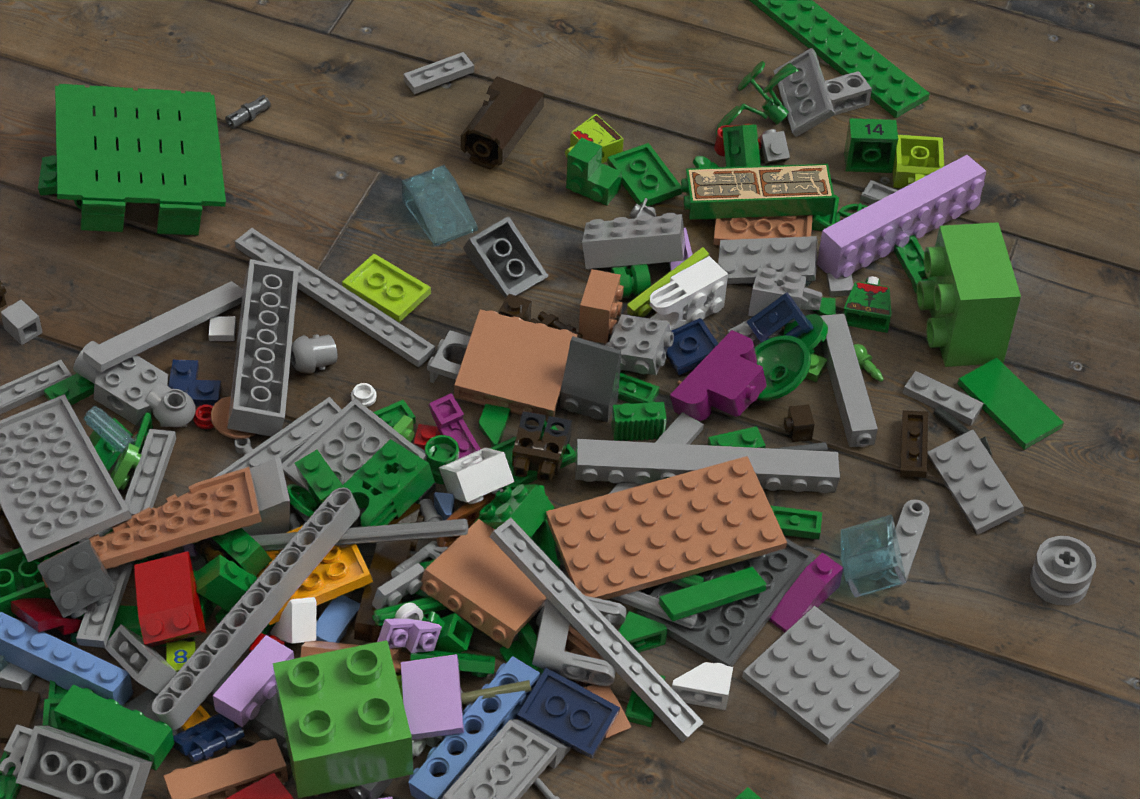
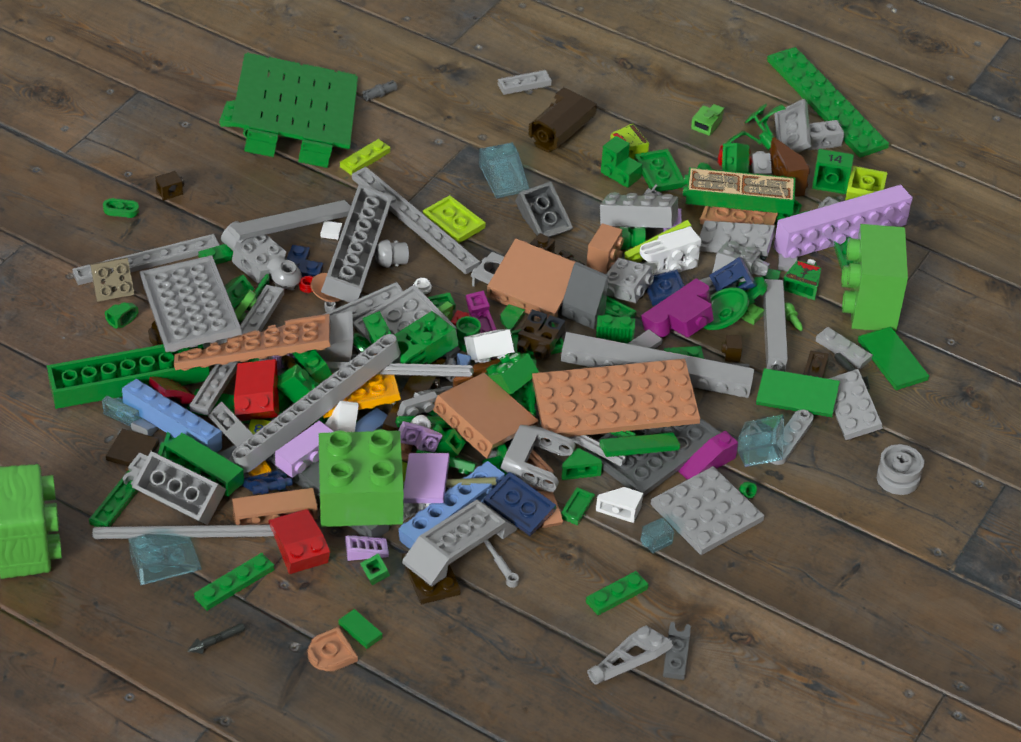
camera: 10 degrees right, 5 degrees down
light grey brick [0,300,42,345] -> none
dark grey plate [37,539,115,619] -> none
clear light blue piece [83,406,135,454] -> none
light grey plate [489,518,704,742] -> none
green plate [770,505,822,540] -> none
none -> lime plate [340,139,390,175]
none -> clear light blue brick [641,517,674,553]
none -> bright green piece [691,104,724,136]
none -> green hinge [739,482,757,498]
none -> green tile [756,368,840,417]
none -> reddish brown slope [770,137,810,197]

